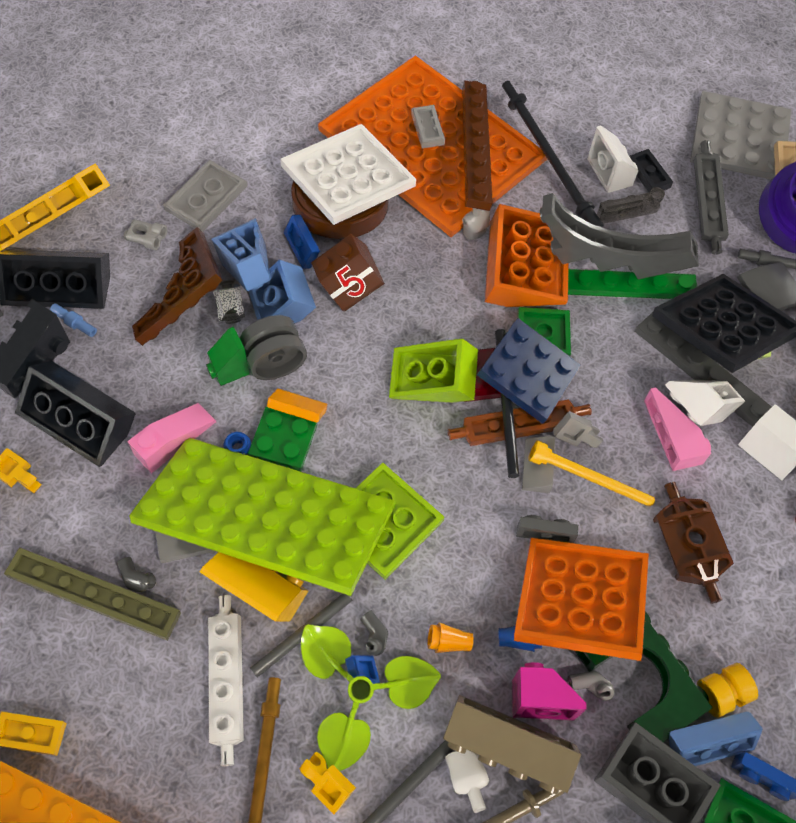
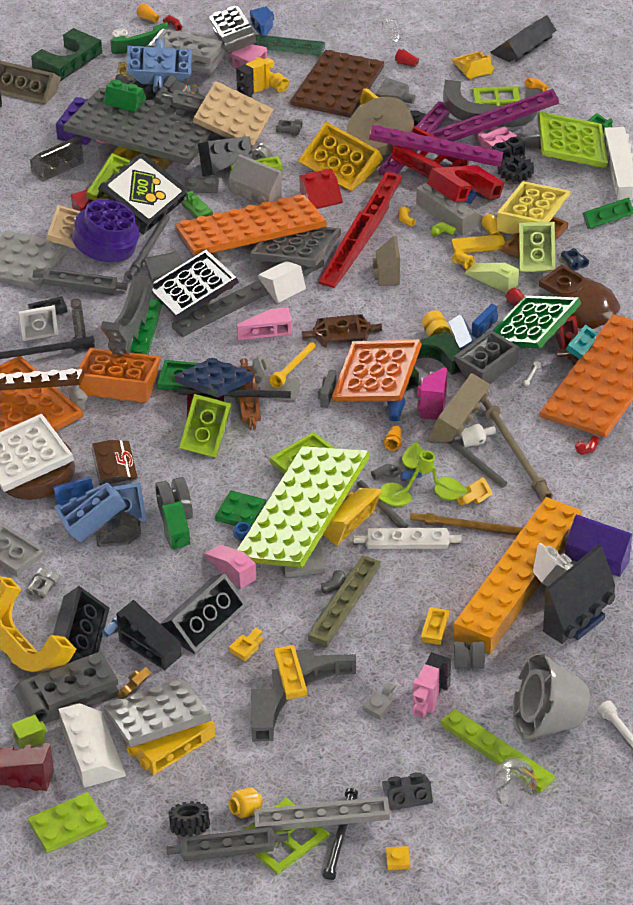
camera: 80 degrees left, 20 degrees down
reddish brown plate [132,227,223,346] -> none
light orange tile [267,388,328,423] -> none
white slope [666,379,745,426] -> none

